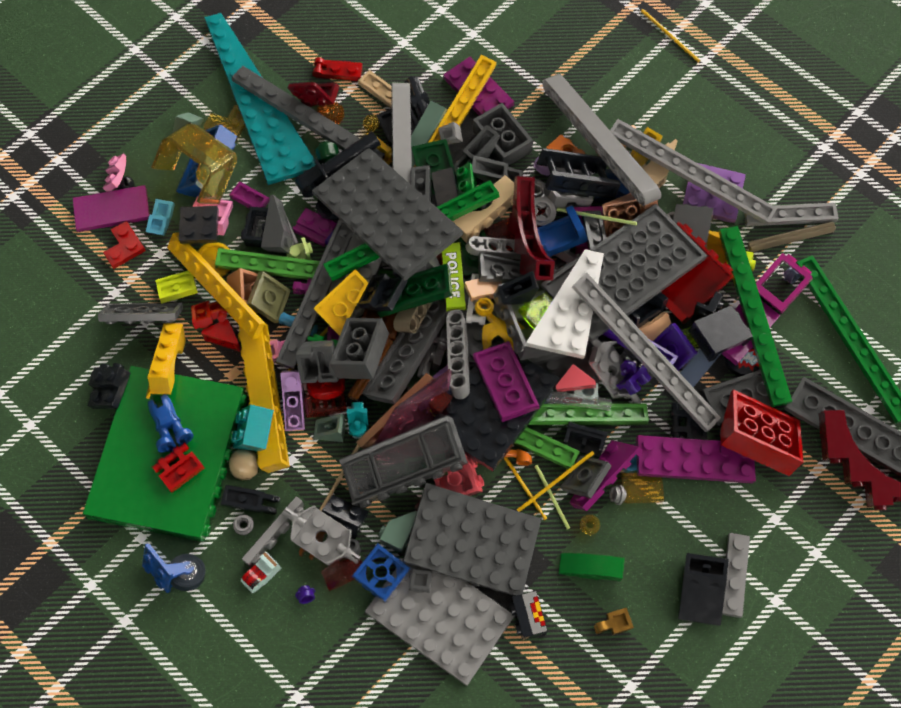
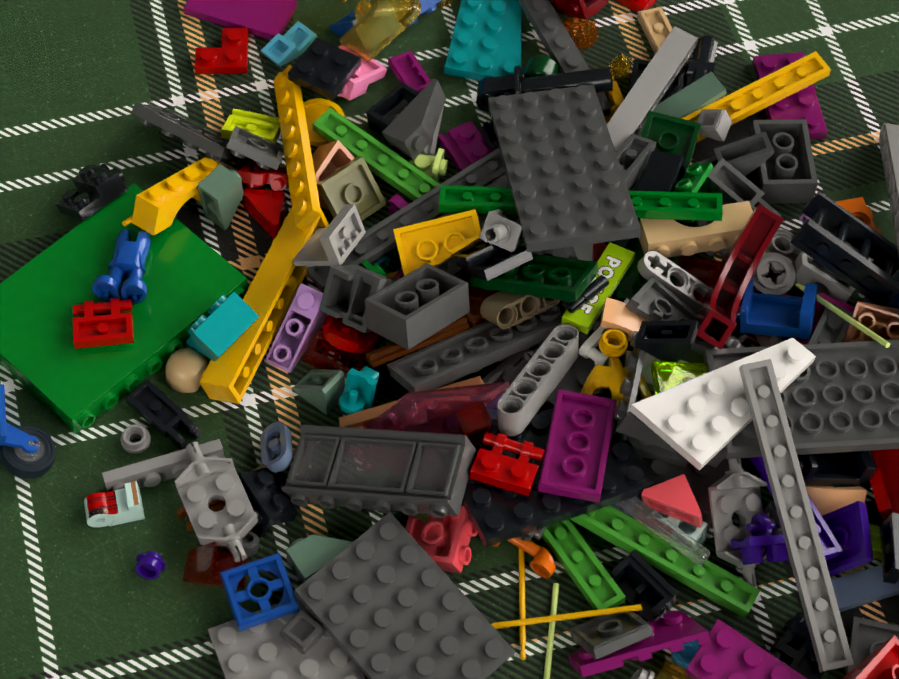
camera: 30 degrees right, 10 degrees down
none -> sand green slope [197,164,244,231]
none -> dark grey plate [226,125,284,170]
none -> sand blue plate [260,421,293,473]
none -> light grey bracket [292,204,366,267]
none -> red plate [470,432,545,497]
none -> light grey bracket [479,209,522,252]
none -> black pin [566,275,609,314]

